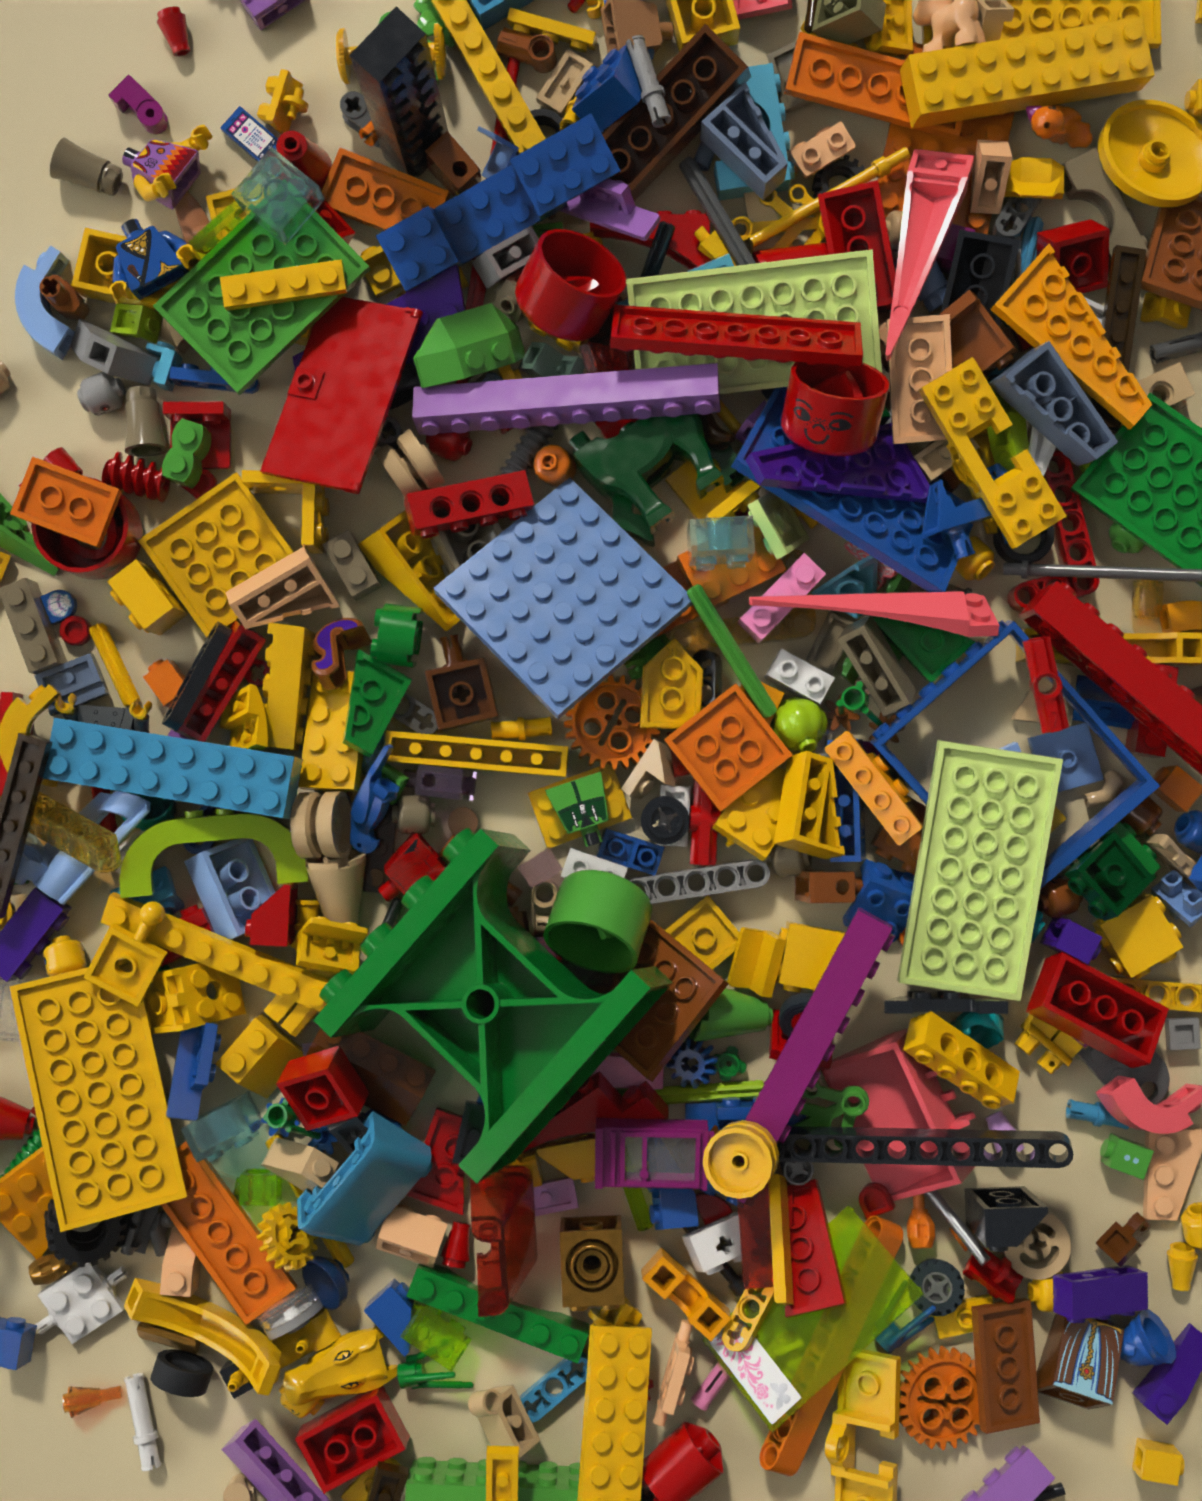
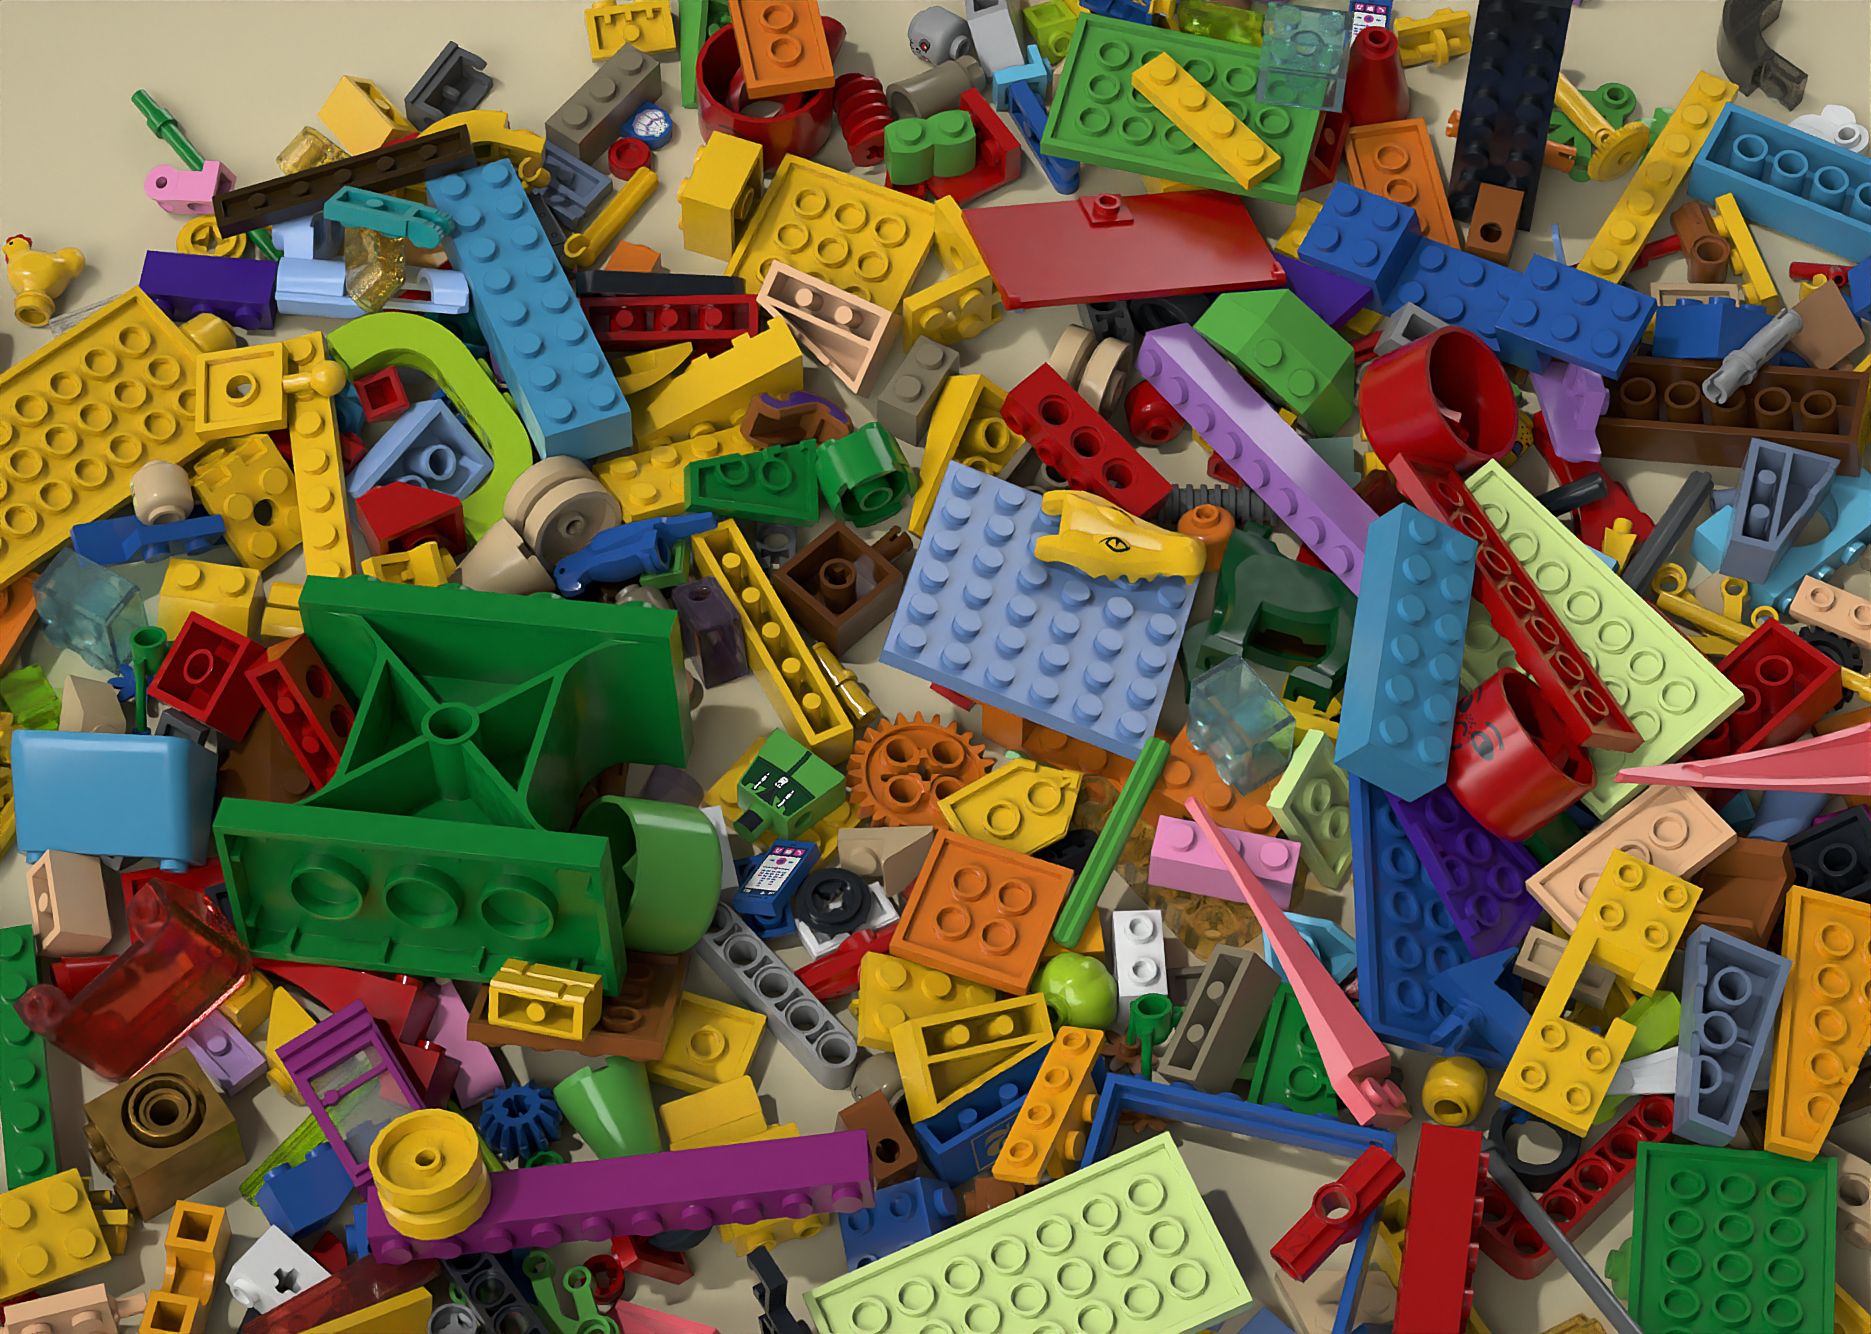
camera: 55 degrees right, 30 degrees down
none -> tan head [130,460,194,526]
none -> red brick [244,632,356,792]
none -> teal hinge [324,185,455,249]
none -> red slope [353,365,411,423]
none -> yellow brick [488,958,603,1042]
none -> tile [732,839,821,917]
none -> yellow animal [1034,490,1207,585]
none -> dark azure brick [1333,502,1478,802]

